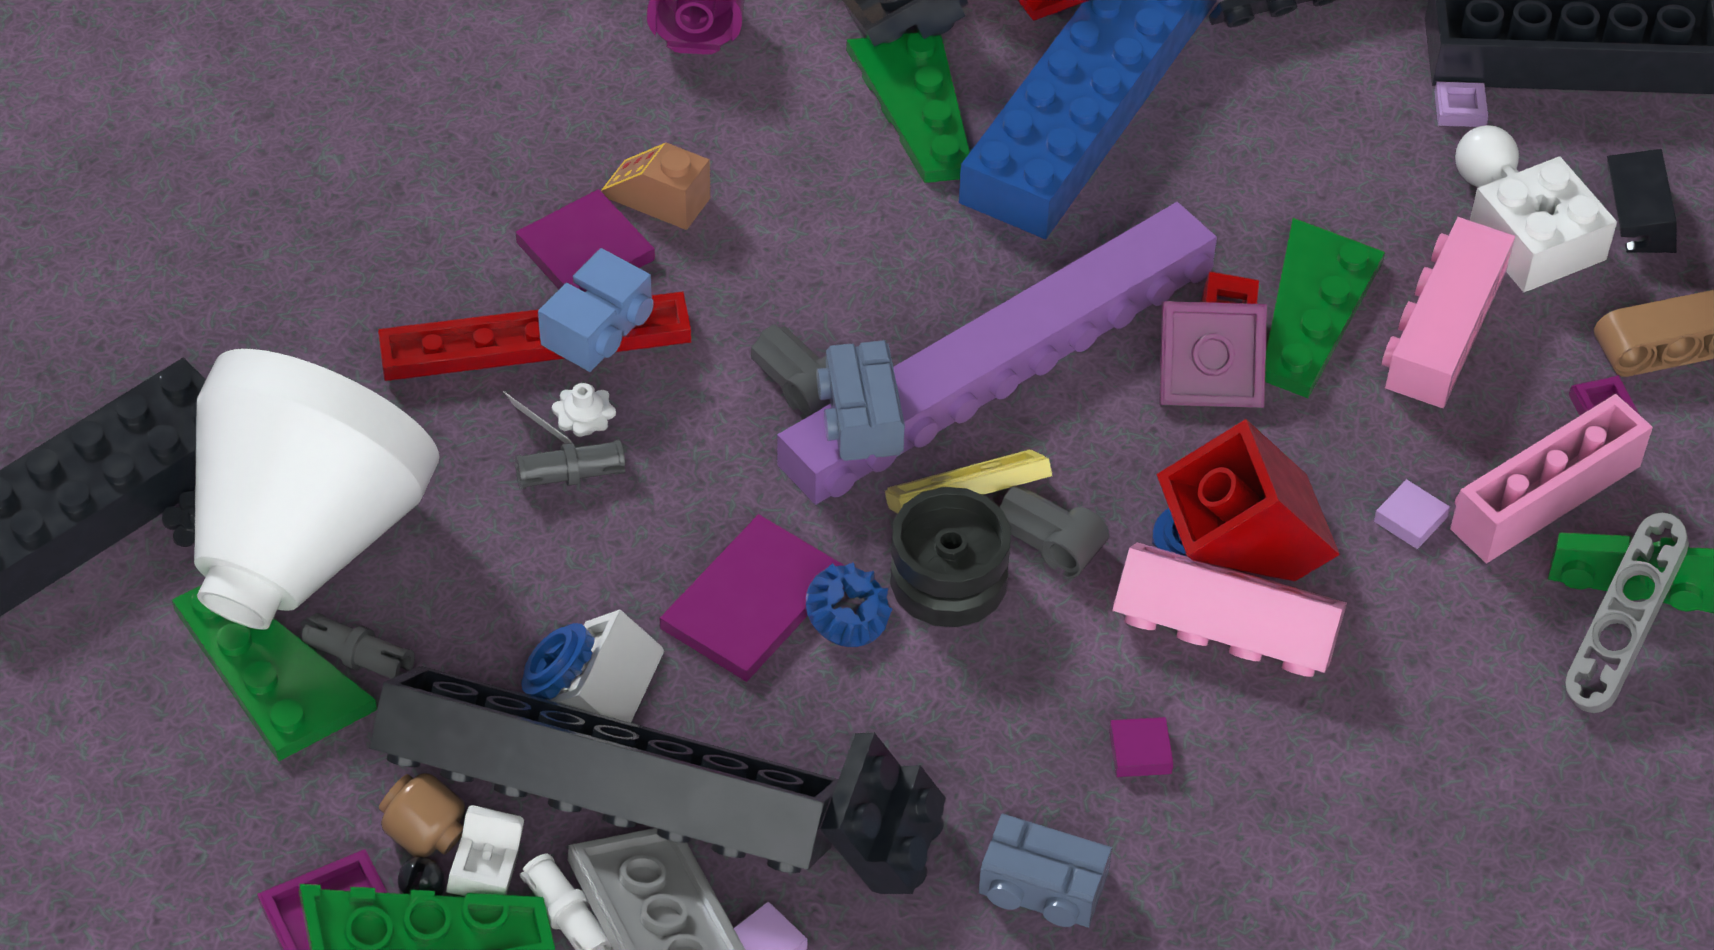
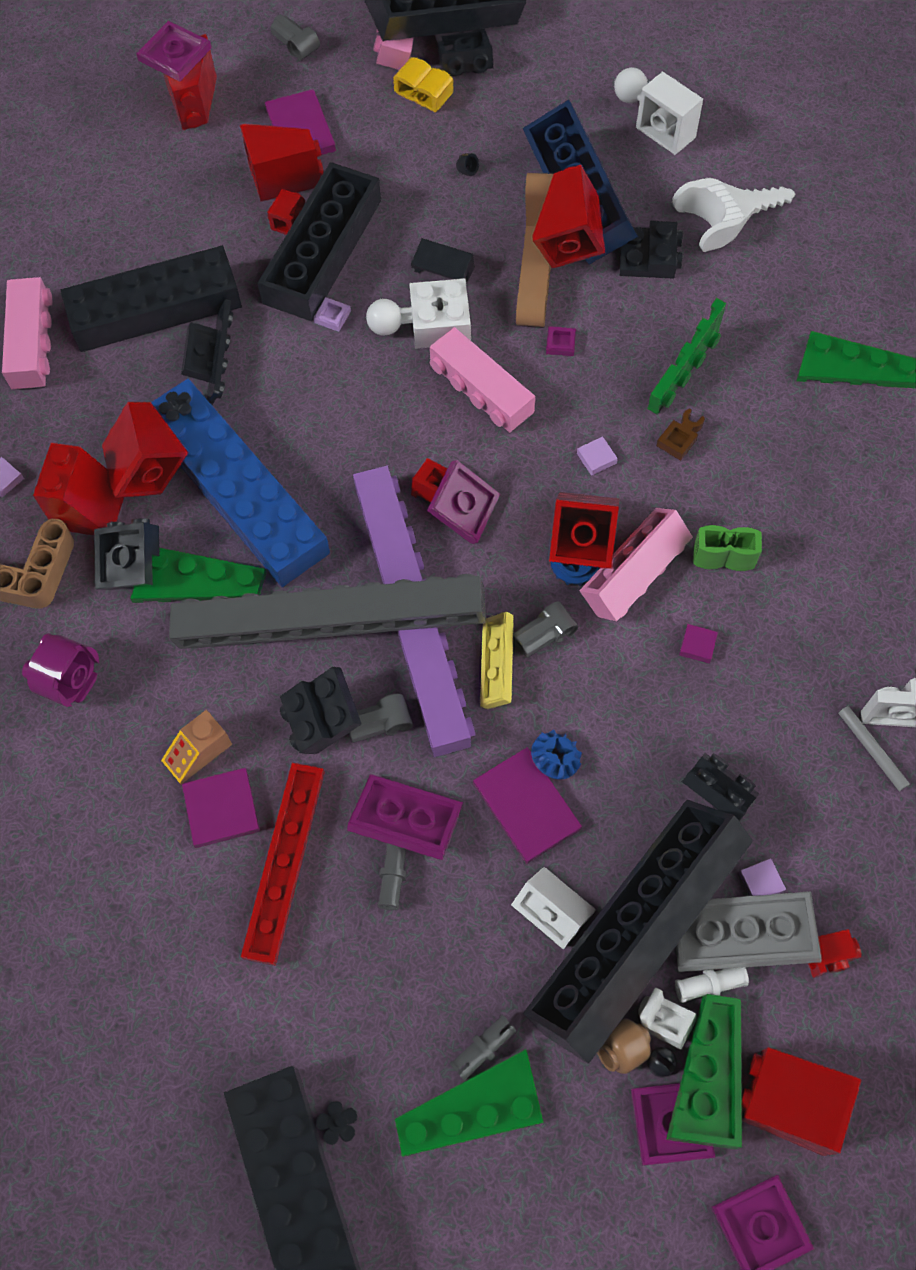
camera: 65 degrees left, 15 degrees up
white cone [194,349,439,629] -> none
white sticker [503,391,575,447] -> none
blue gear [521,623,595,700] -> none
medium blue piece [538,248,653,372] -> none
white plant [552,383,616,437] -> none
sand blue brick [817,340,905,461] -> none
pearl dark grey wheel [890,487,1011,627] -> none
sand blue brick [979,813,1113,928] -> none
green wing [1265,218,1385,398] -> none
bright pink brick [1450,394,1653,564] -> none
light grey beam [1565,512,1689,713] -> none
none -> dark grey brick [169,574,486,649]
none -> black plate [280,666,362,754]
none -> magenta tile [347,774,463,860]
none -> reddish brown plate [656,408,705,461]
none -> bright green brick [693,525,762,571]

